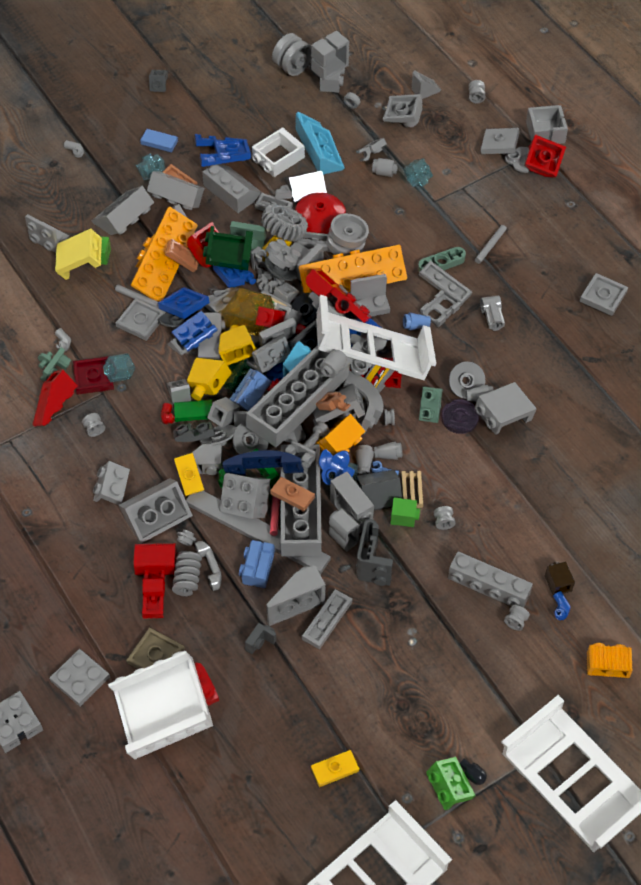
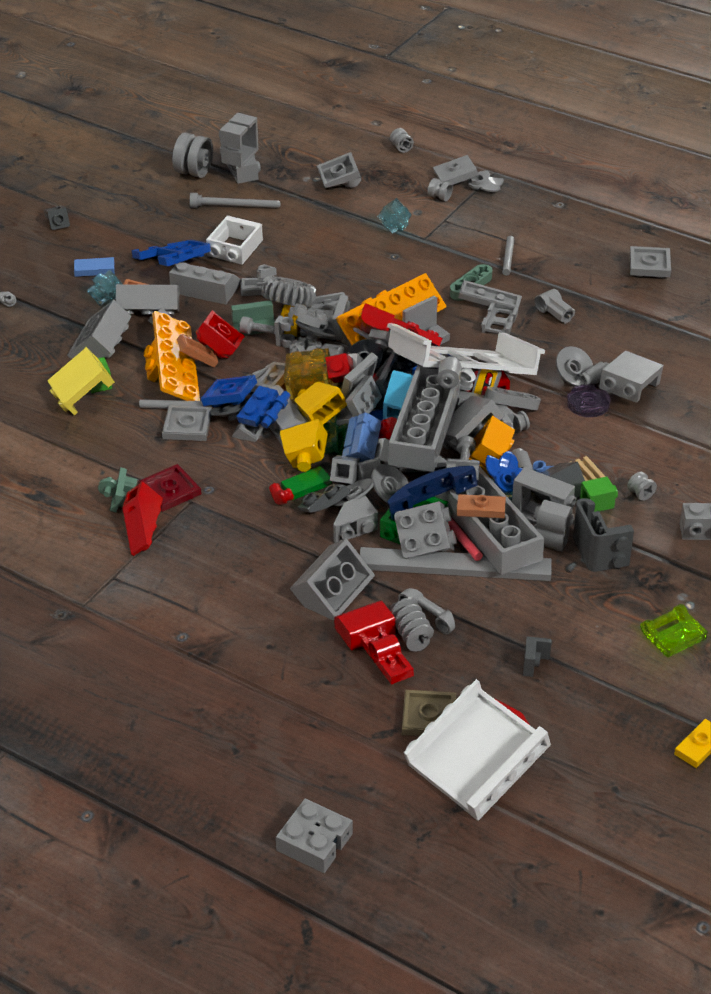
camera: 25 degrees left, 15 degrees down
light grey bracket [25,214,70,253] -> none
light grey plate [50,649,110,706] -> none
light grey arm [55,328,71,352] -> none
light grey wheel [82,413,105,437] -> none
light grey bracket [93,461,130,505] -> none
clear light blue brick [103,353,135,382] -> none
light grey slope [167,379,191,407] -> none
yellow plate [174,453,205,496] -> none
light grey plate [177,530,196,546] -> none
dark green panel [203,226,253,271] -> none
blue plate [213,266,256,287] -> none
medium blue brick [239,540,275,588] -> none
light grey slope [266,565,325,626] -> none
slope [285,170,327,204] -> none
red dish [295,192,346,234] -> none
medium azure slope [296,112,344,174] -> none
light grey plate [302,589,352,650] -> none
nougat plate [316,392,351,411] -> none
light grey wheel [326,213,369,256] -> none
light grey tile [344,92,361,109] -> none
light grey plate [357,138,387,161] -> none
light grey brick [372,158,398,177] -> none
light grey cone [374,441,403,460] -> none
medium blue cone [403,312,431,331] -> none
light grey slope [411,71,441,99] -> none
sand green hips [419,387,443,423] -> none
red slope [524,135,566,178] -> none
light grey piece [526,105,568,144] -> none
none -> light grey piece [190,193,281,208]
none -> light grey wheel [428,178,453,201]
none -> light grey beam [484,386,541,410]
none -> clear neon green plate [640,604,708,658]

